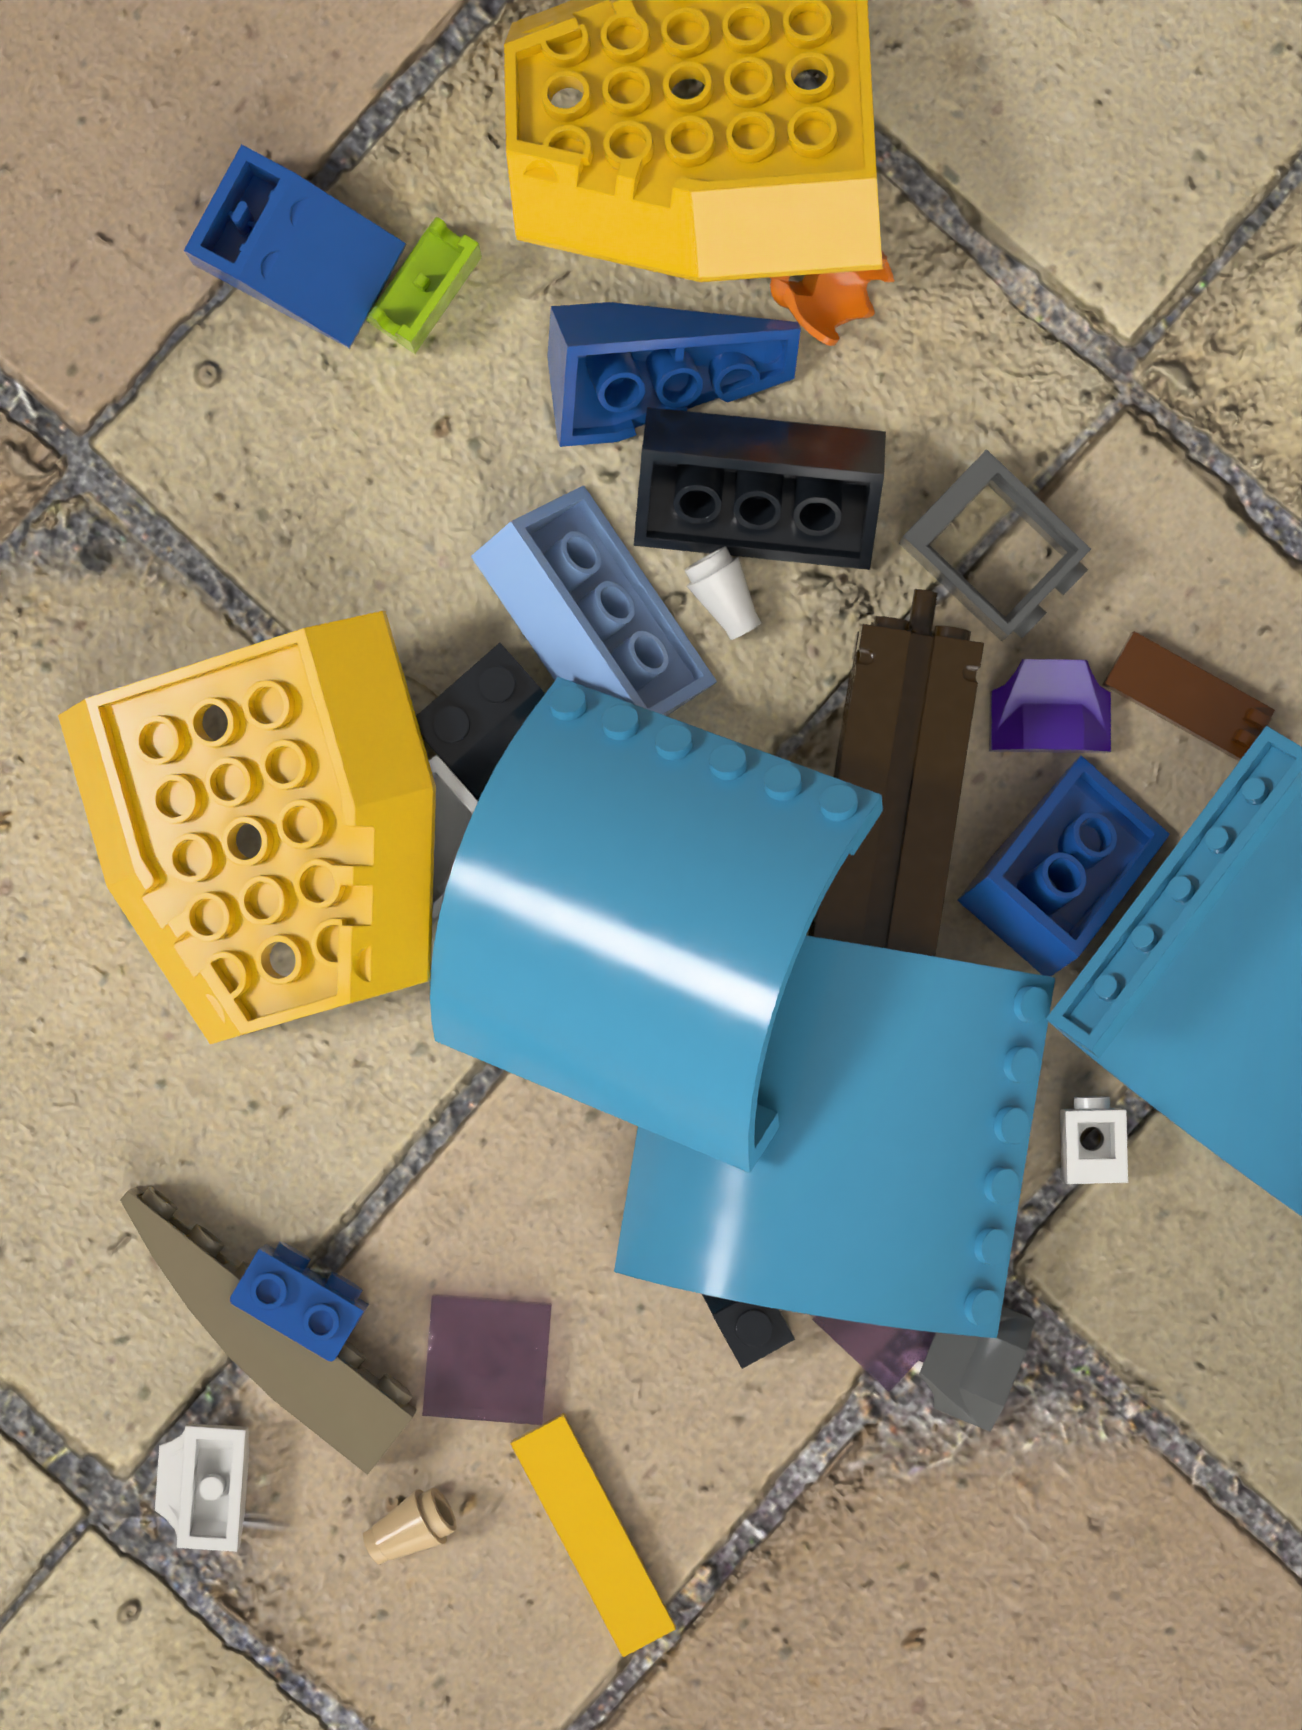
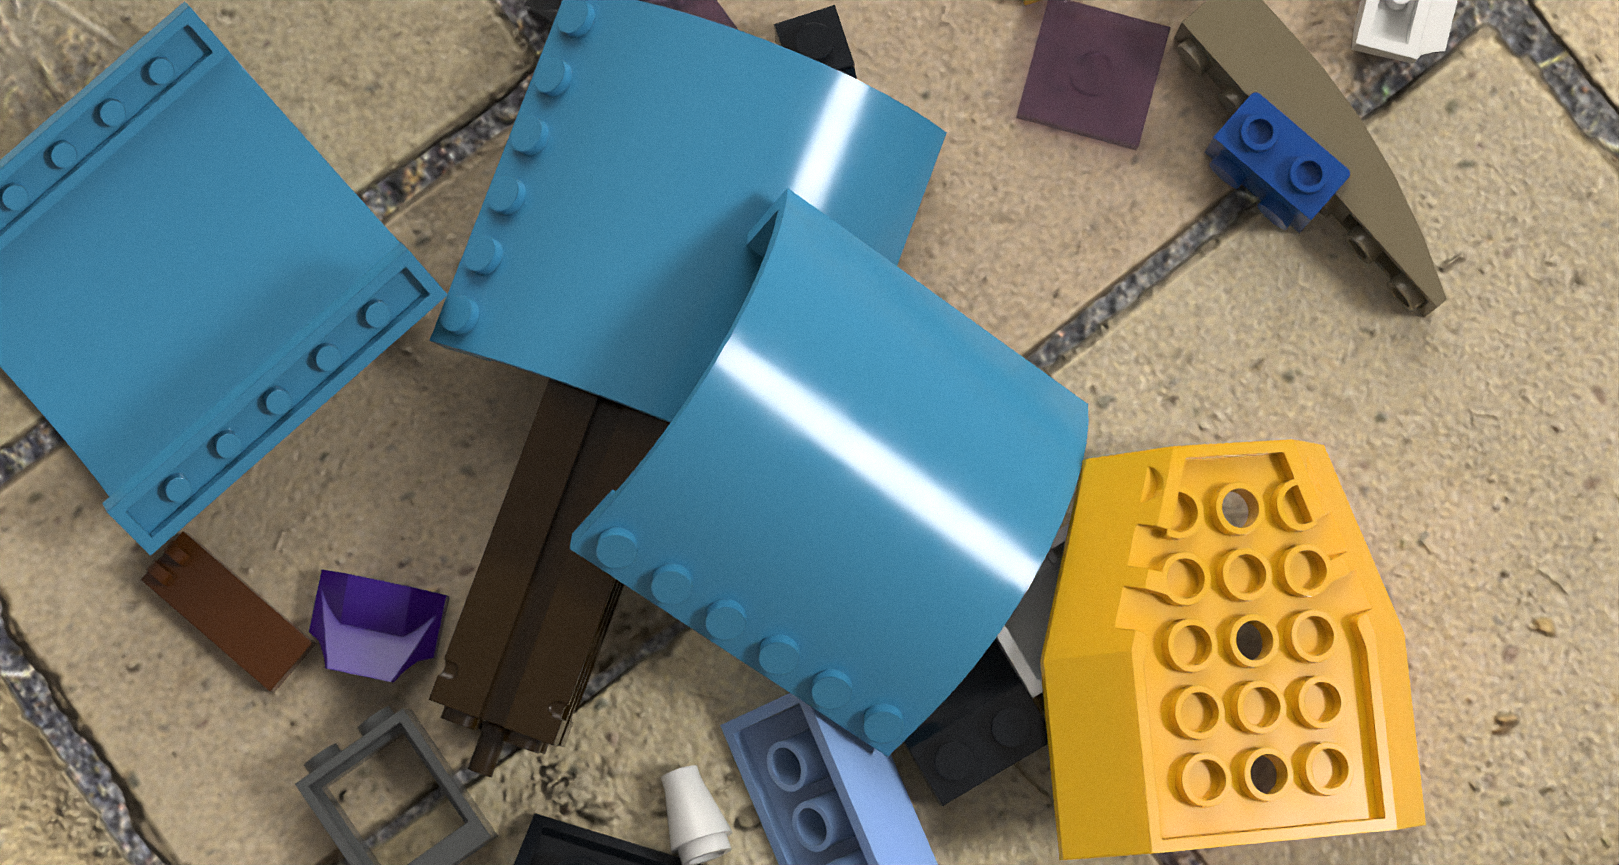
camera: 165 degrees left, 5 degrees down
blue slope [957,756,1170,977] -> none
white brick [1060,1096,1128,1184] -> none

